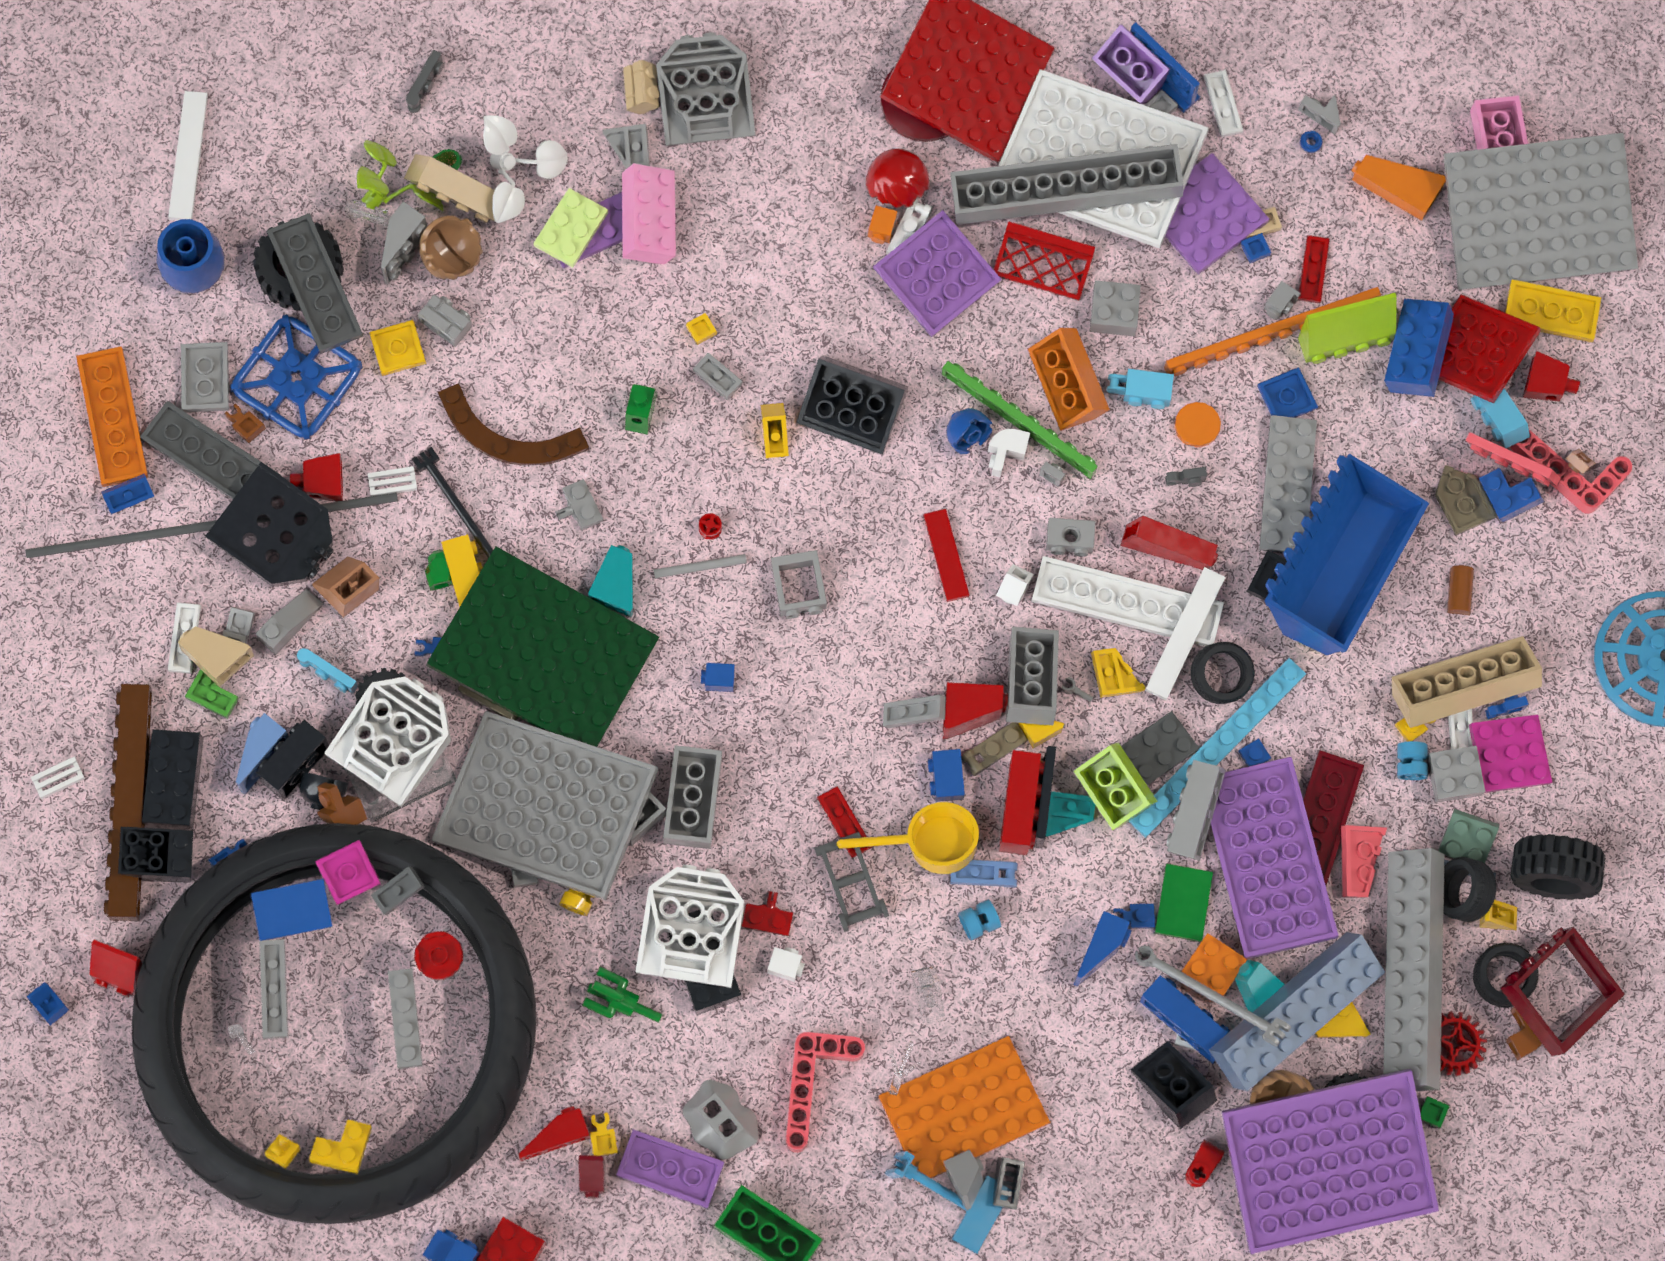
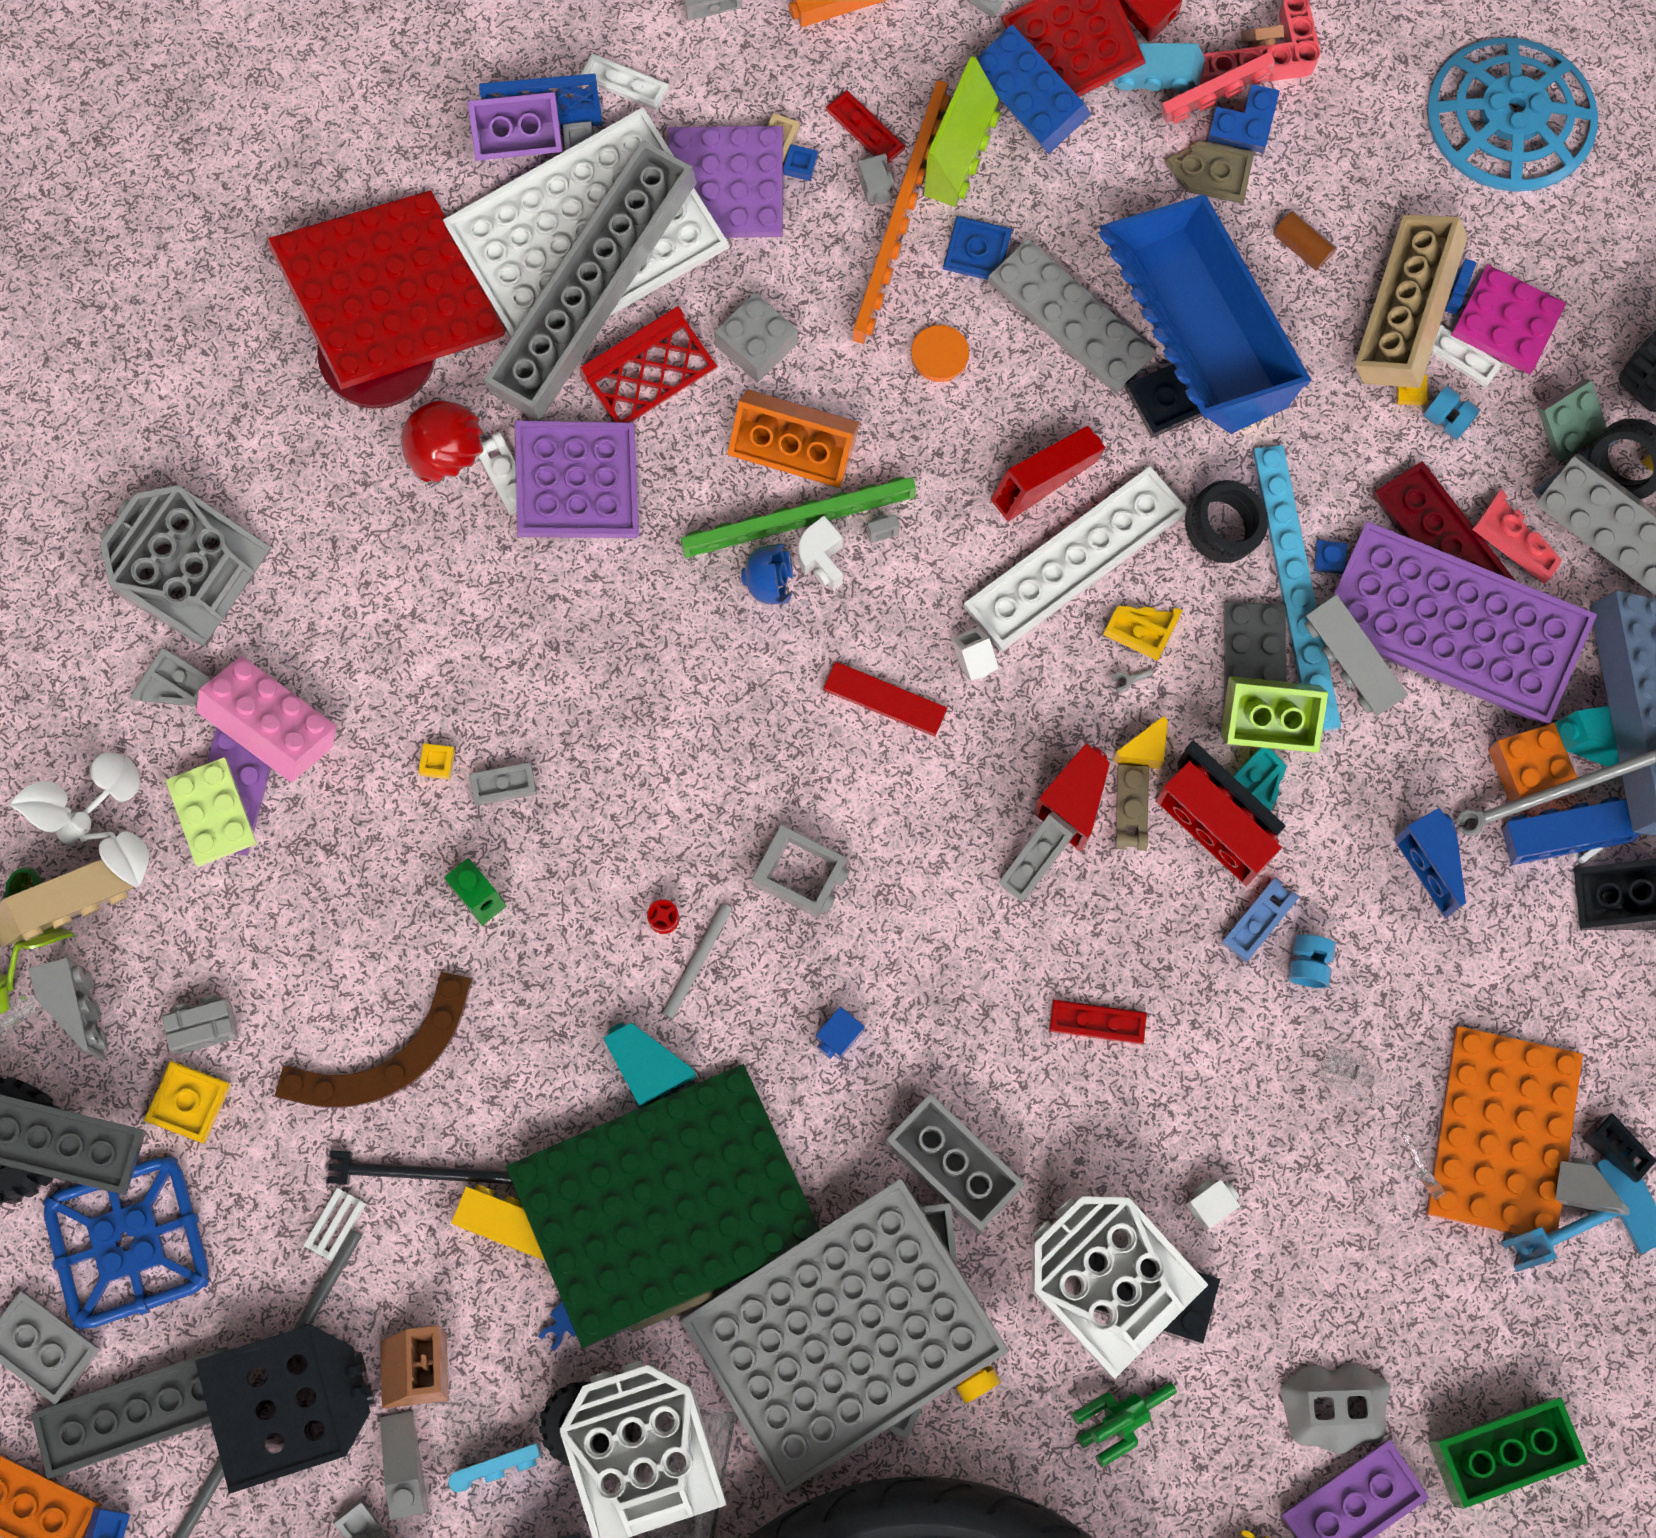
camera: 50 degrees left, 0 degrees up
dark orange plate [224,404,266,443] -> none
red torso [290,453,343,502] -> none
medium nougat piece [420,216,483,280] -> none
green rock [425,549,453,591] -> none
light grey plate [555,479,603,531] -> none
tan brick [623,60,660,114] -> none
red plate [742,891,794,937] -> none
yellow slope [760,403,789,458] -> none
coral beam [786,1032,865,1153] -> none
black slope [796,355,909,454] -> none
dark grey piece [814,832,889,932] -> none
yellow piece [836,802,979,874] -> none
orange brick [868,205,897,244] -> none
blue brick [927,749,965,802] -> none
light grey brick [1006,627,1059,726] -> none
light grey brick [1046,518,1095,557] -> none
medium azure brick [1107,369,1174,409] -> none
blue plate [1113,904,1155,929] -> none
white tile [1145,567,1225,701] -> none
green tile [1154,863,1213,942] -> none
dark grey plate [1165,467,1207,487] -> none
blue plate [1300,131,1323,153] -> none
light grey brick [1427,745,1485,803] -> none

